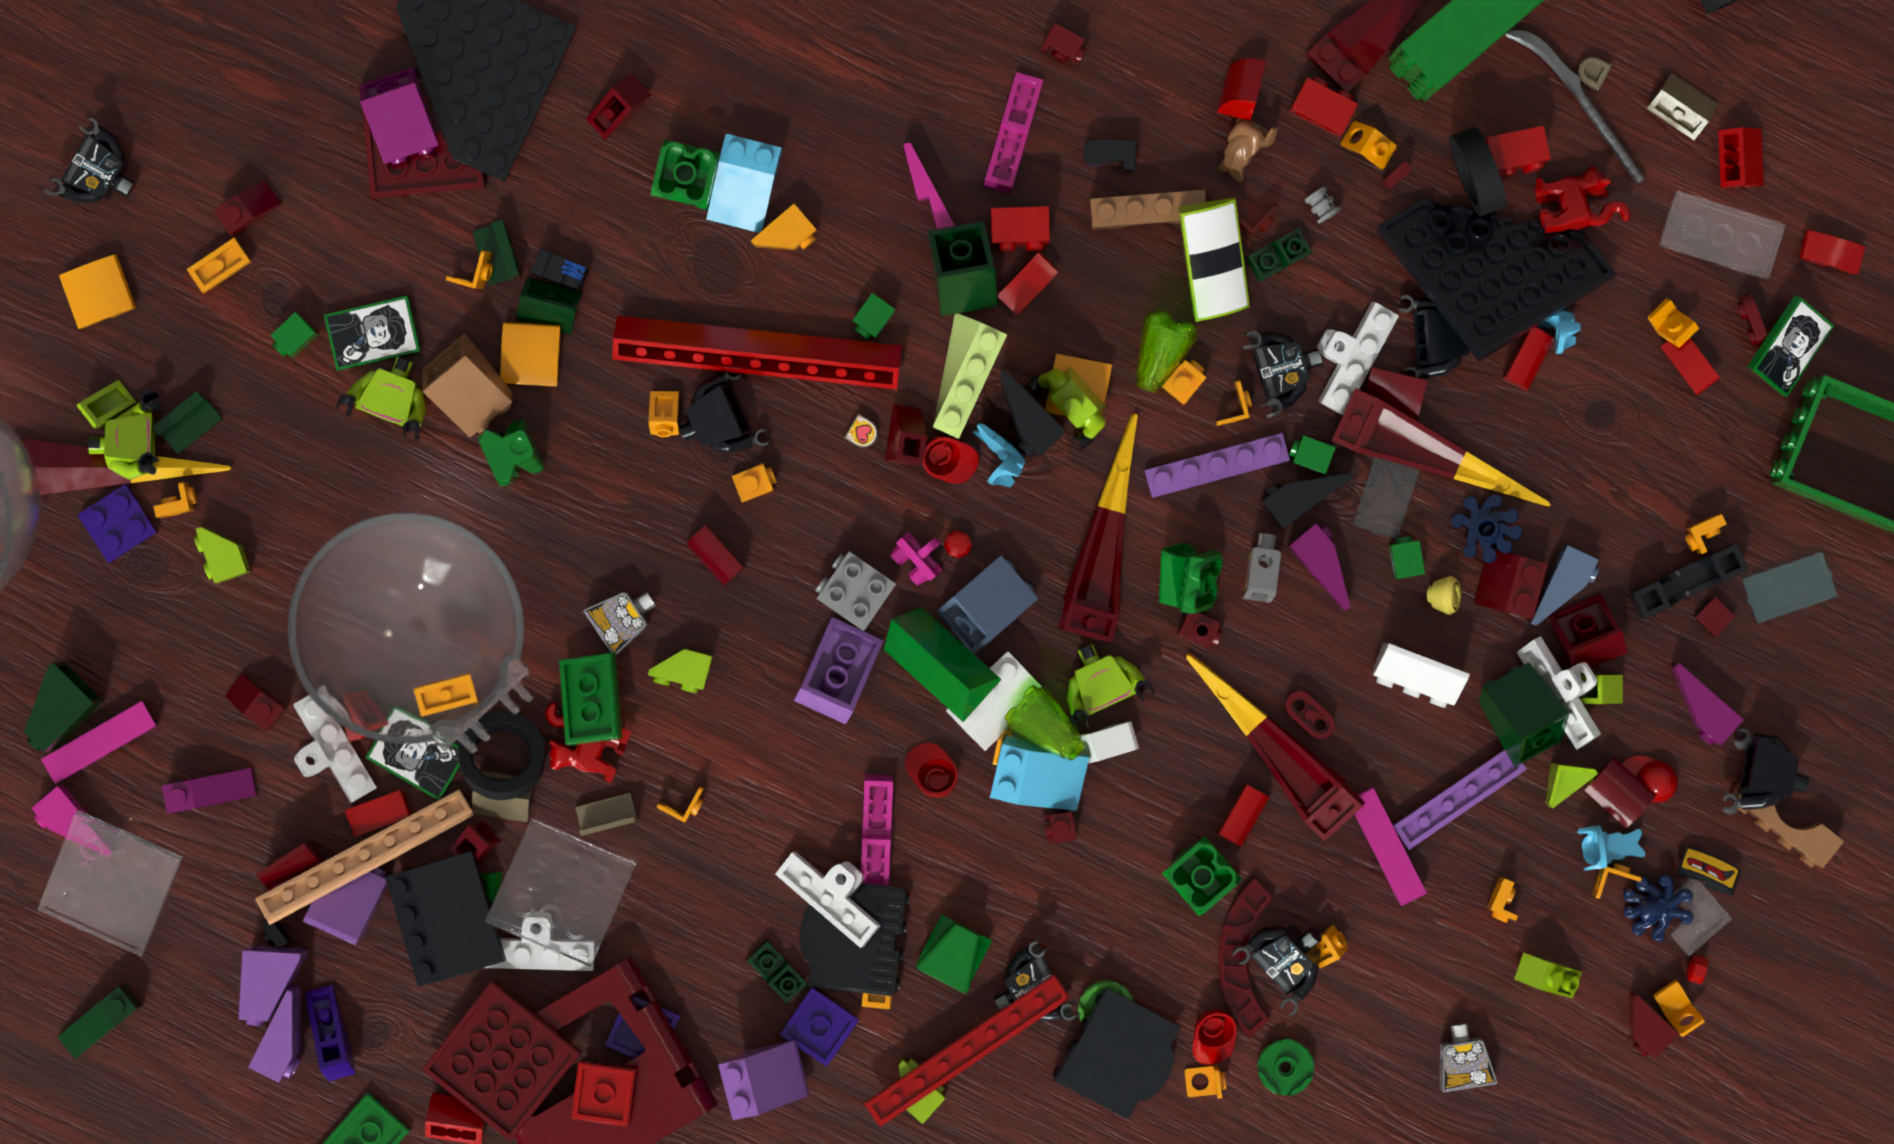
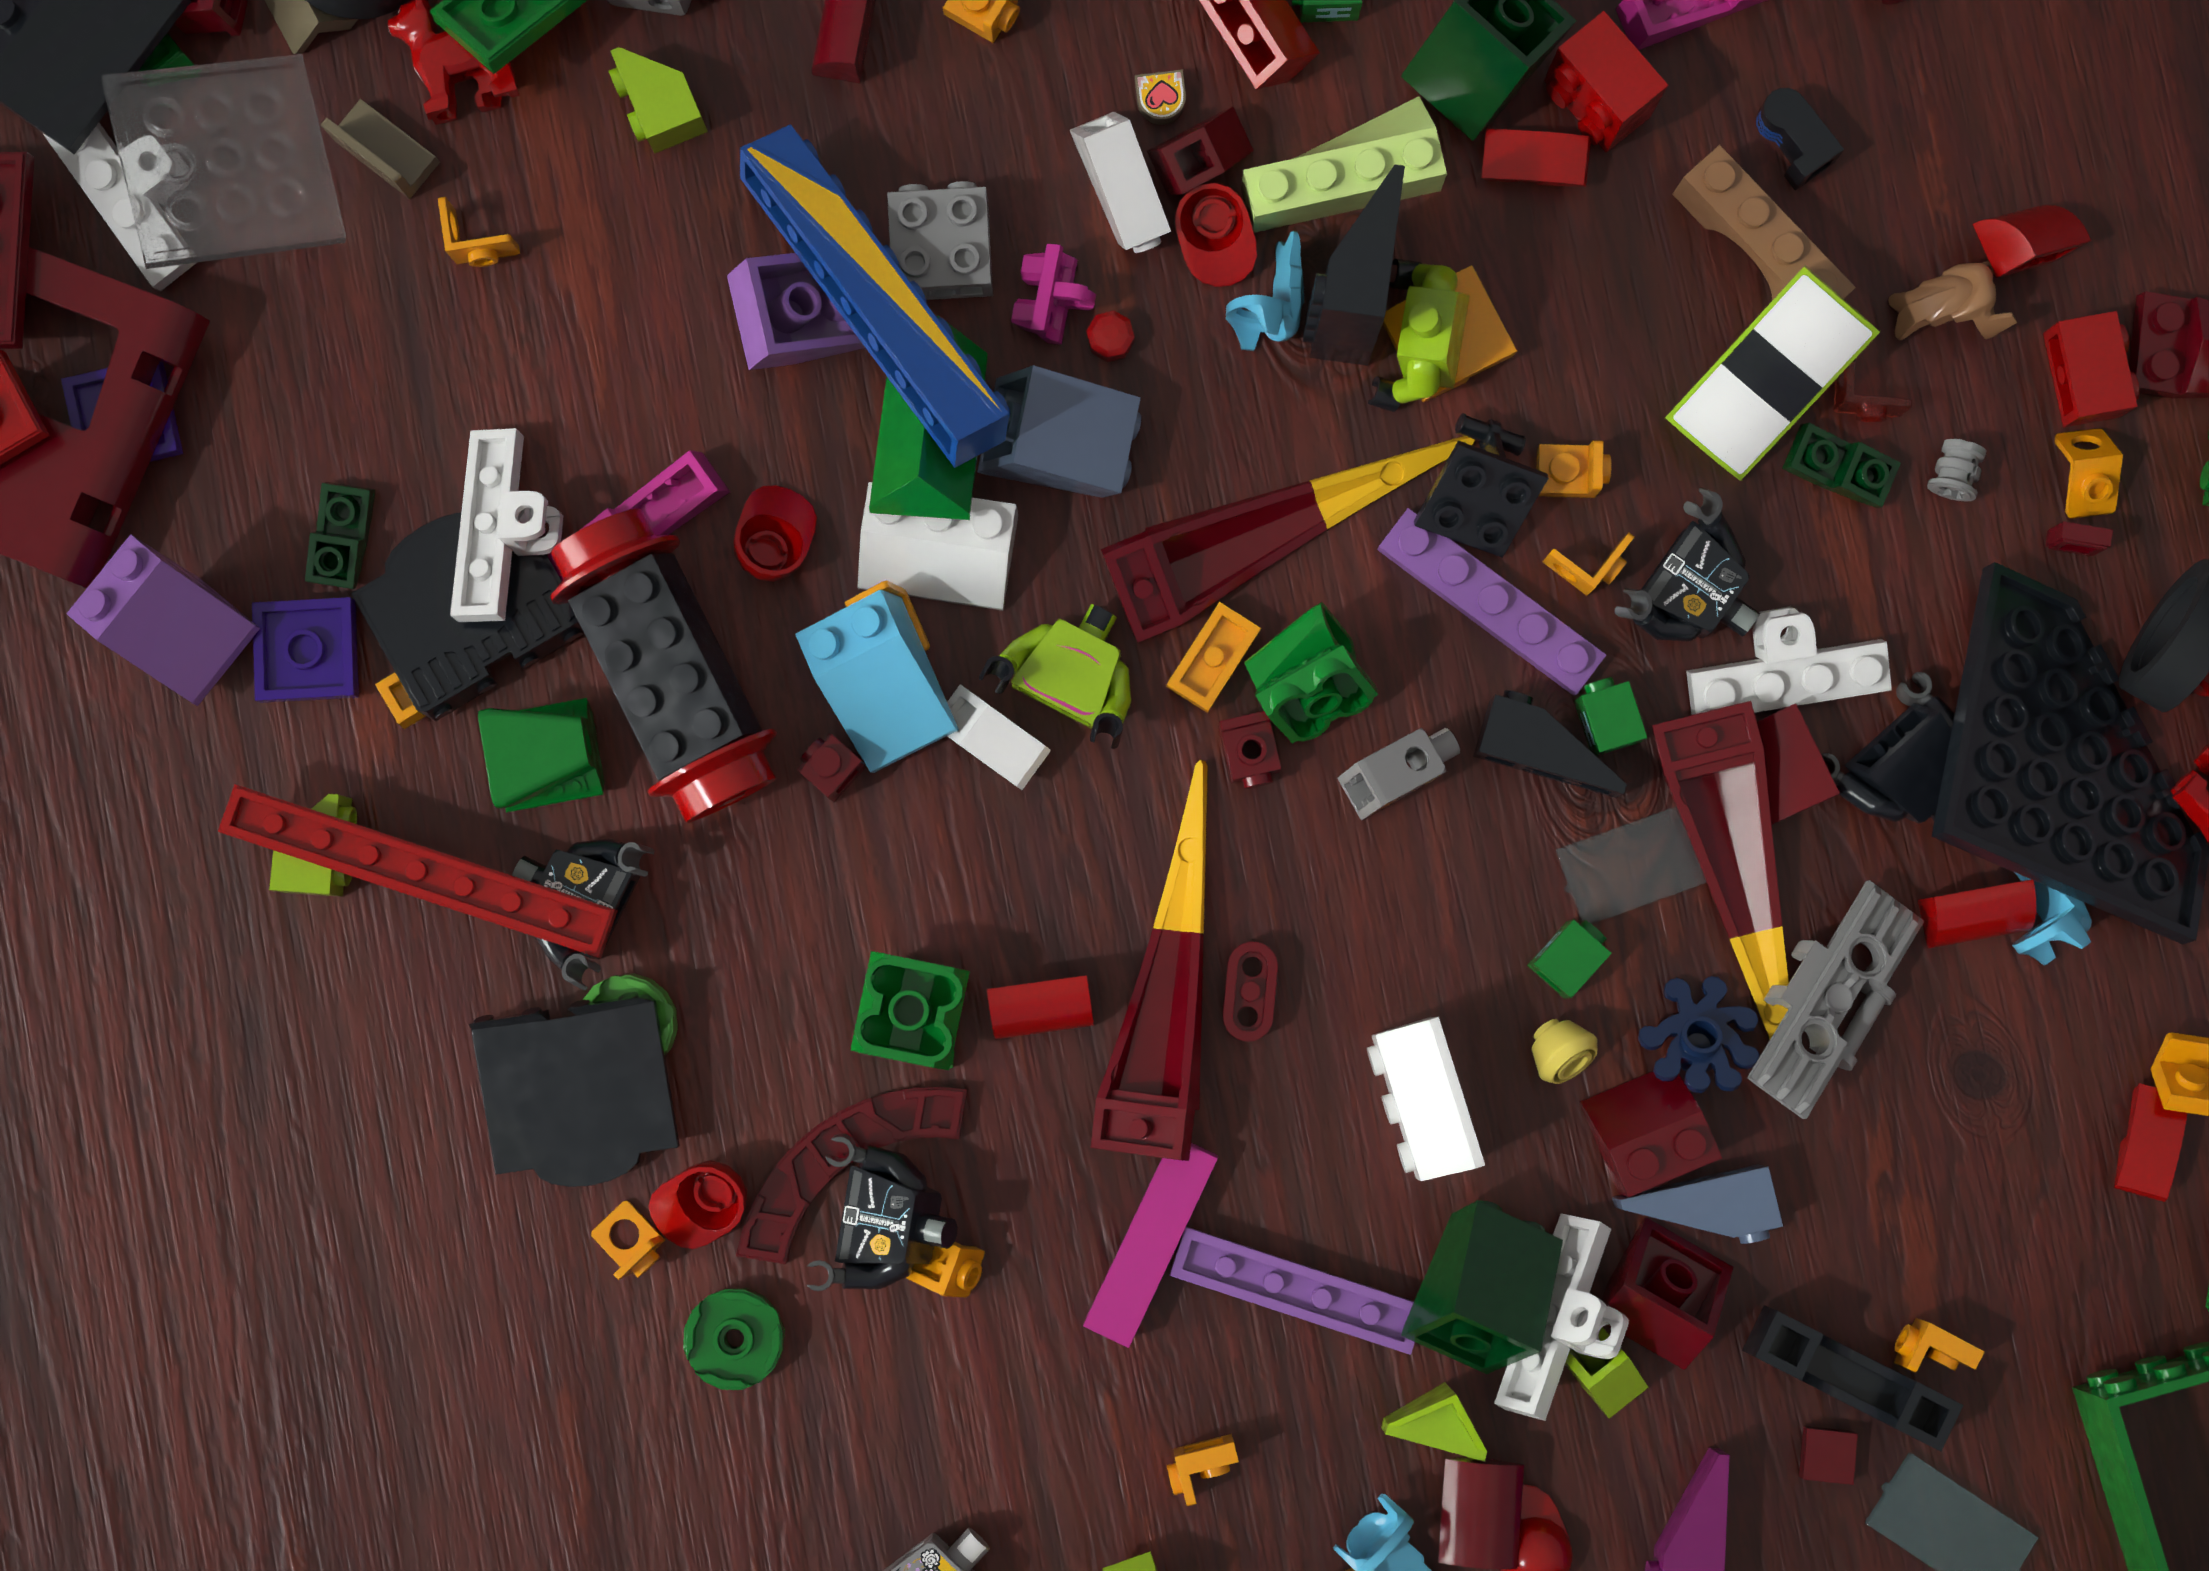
camera: 60 degrees right, 5 degrees down
clear neon green cone [1005,685,1085,760] -> none
clear neon green cone [1136,310,1198,393] -> none
magenta slope [1288,523,1350,611] -> none
none -> black brick [550,508,777,823]
none -> blue brick [740,124,1010,468]
none -> white slope [1070,112,1171,253]
none -> light orange plate [1166,602,1261,713]
none -> black plate [1414,413,1549,558]
none -> light grey piece [1747,880,1924,1119]

